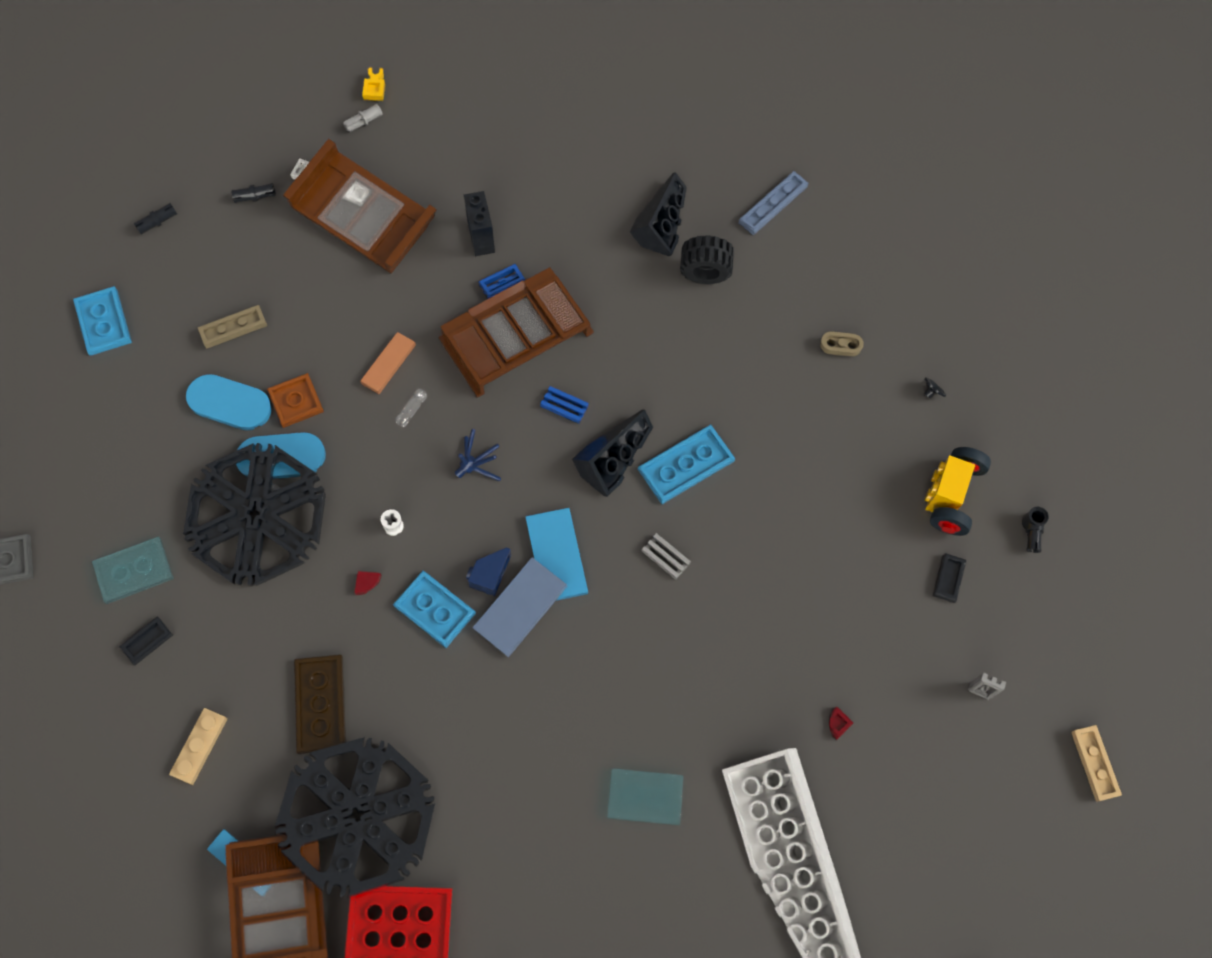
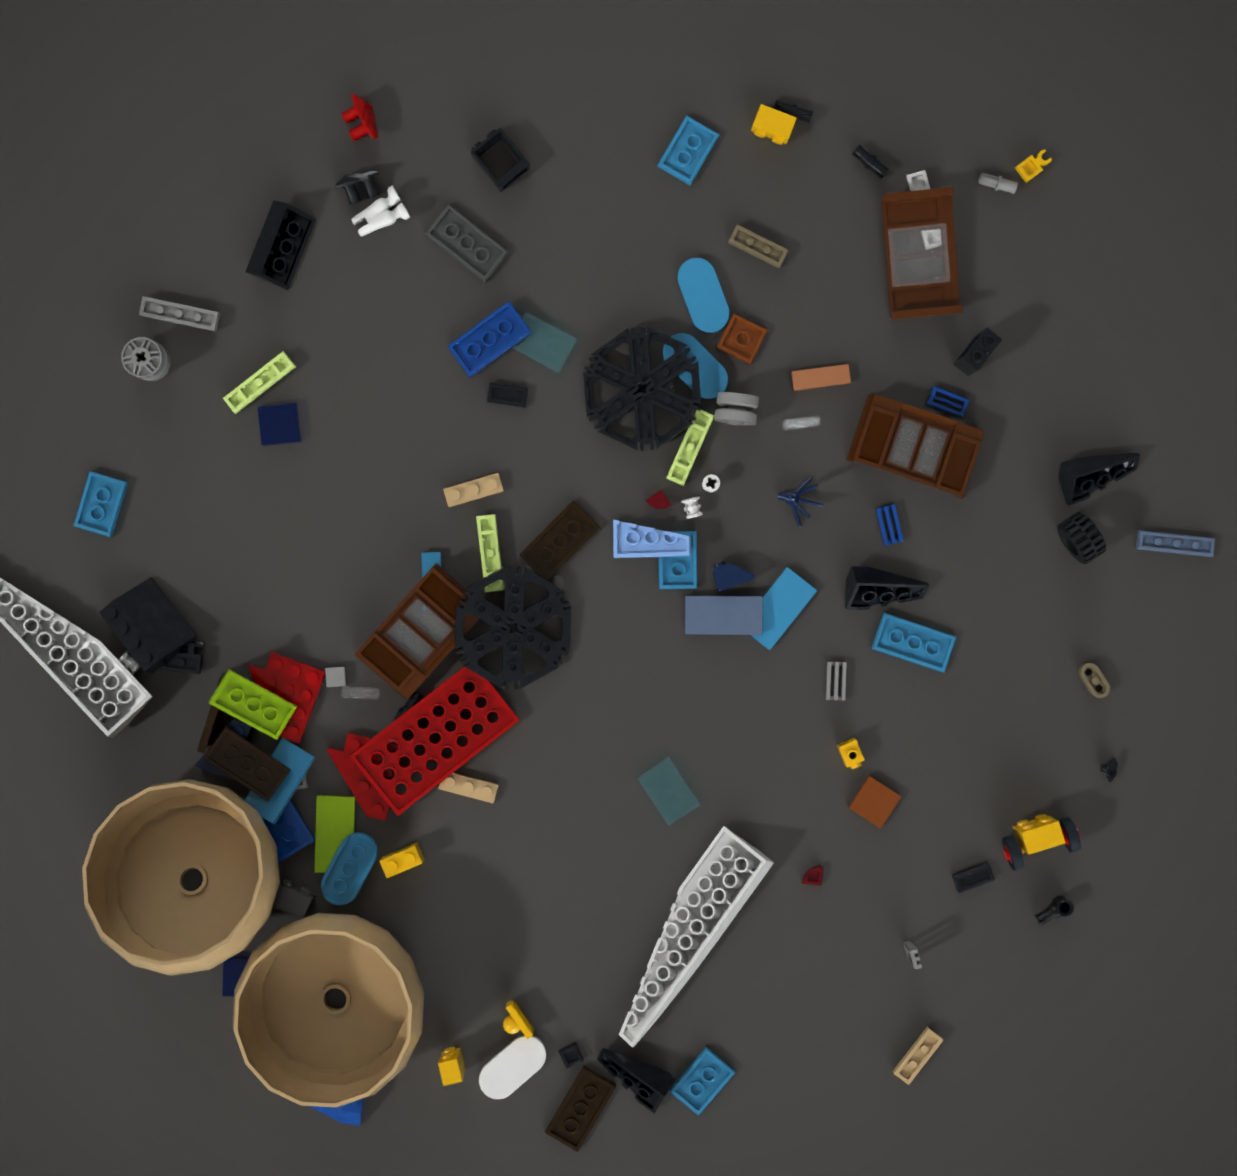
camera: 55 degrees right, 20 degrees up
none -> blue tile [448,301,532,378]
none -> yellowish green plate [476,514,504,592]
none -> light blue wing [613,519,691,558]
none -> yellowish green plate [666,410,715,486]
none -> white bush [681,496,703,519]
none -> light grey wheel [714,392,759,426]
none -> yellow brick [751,104,797,145]
none -> yellow brick [836,738,865,769]
none -> dark orange tile [848,775,901,829]

